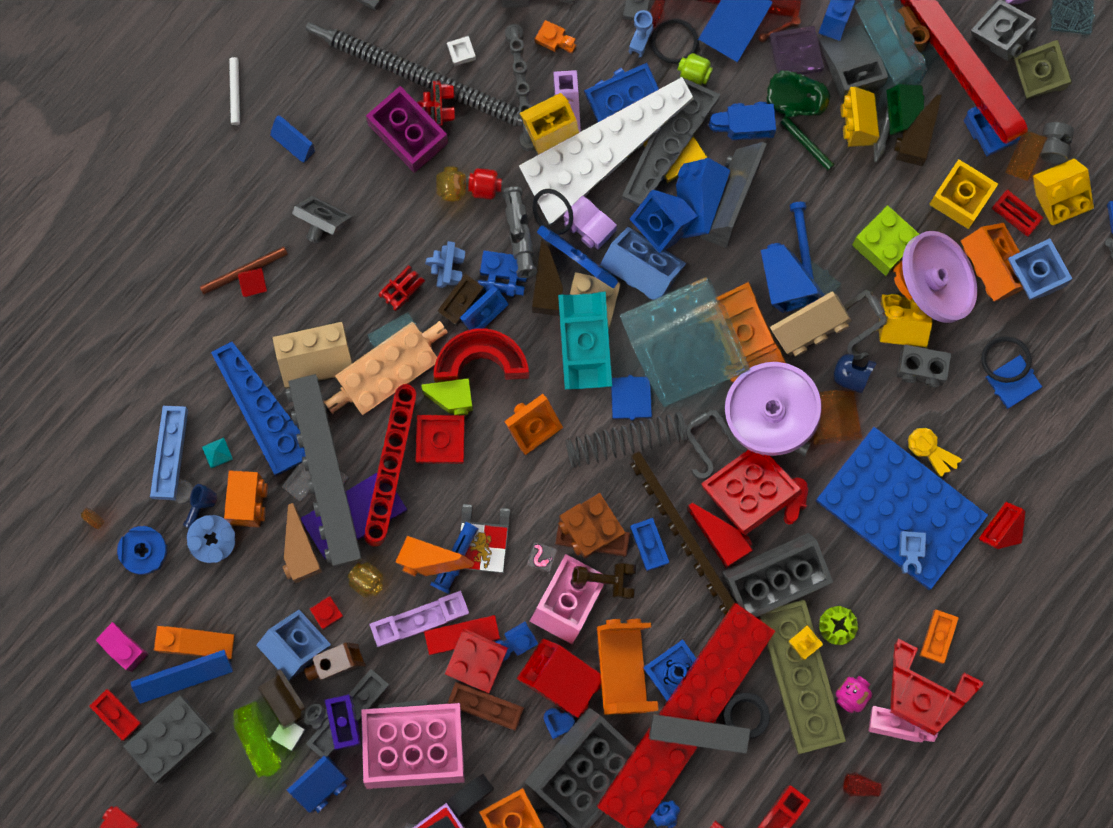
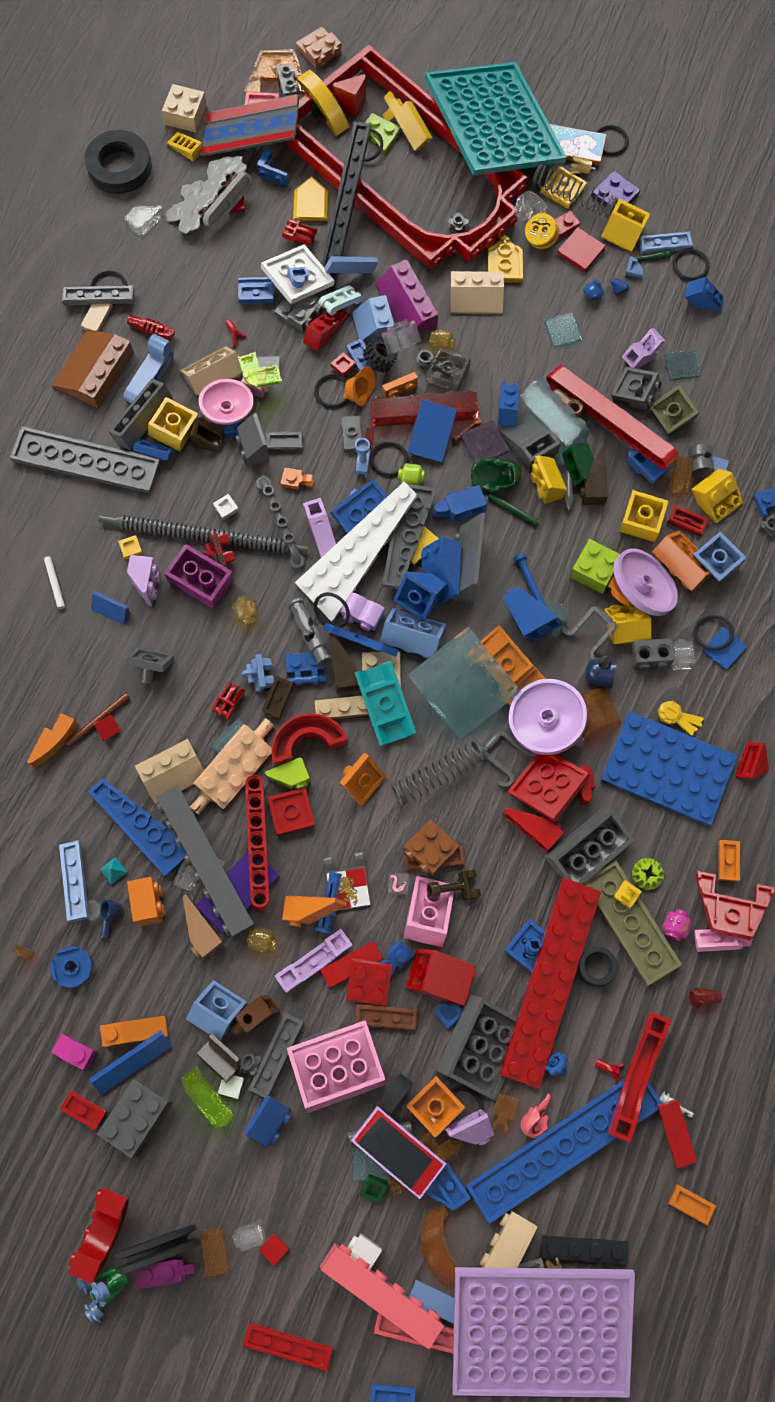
camera: 15 degrees left, 5 degrees down
medium blue plate [187,515,235,563] -> none
red plate [310,596,343,630] -> none
dark purple brick [325,695,362,750] -> none
blue plate [460,286,509,330] -> none
red head [468,168,502,200] -> none
yellow slope [519,93,579,154] -> none
orange panel [597,619,659,715] -> none
blue piece [611,375,652,421] -> none
dark brown plate [630,451,735,616] -> none
blue plate [630,518,669,572] -> none
dark grey tile [649,714,750,754] -> none
tan slope [770,291,852,357] -> none
medium blue plate [899,531,926,575] -> none
none -> orange slope [27,714,79,768]
none -> yellow plate [118,535,143,560]
none -> lavender slope [127,555,161,606]
none -> tan plate [315,696,369,719]
none -> clear brick [672,639,695,670]
none -> medium blue tile [712,456,729,472]

